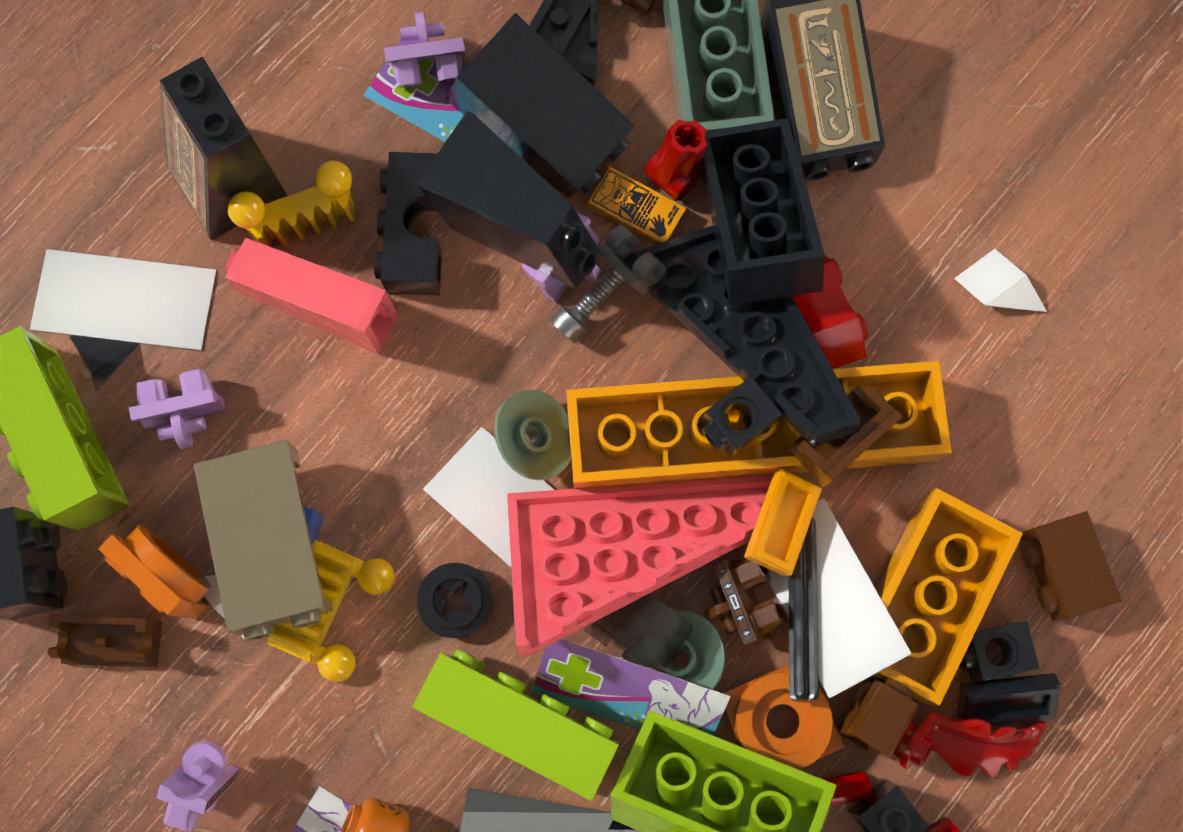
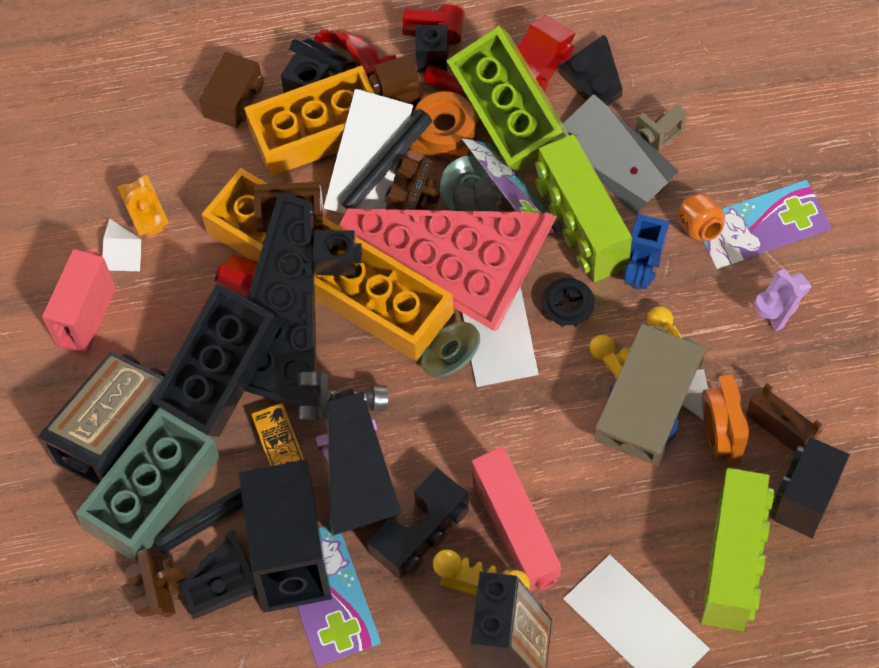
camera: 135 degrees left, 15 degrees down
black sticker [70,335,139,391] -> none
lavender hips [129,369,226,449] -> none
lavender hips [384,12,466,88] -> none
red piece [644,119,708,202] -> none
light orange tile [744,469,822,576] -> none
none -> coral brick [42,249,116,355]
none -> light orange hips [117,175,169,237]
none -> black axle [155,488,243,553]
none -> blue brick [622,214,670,289]

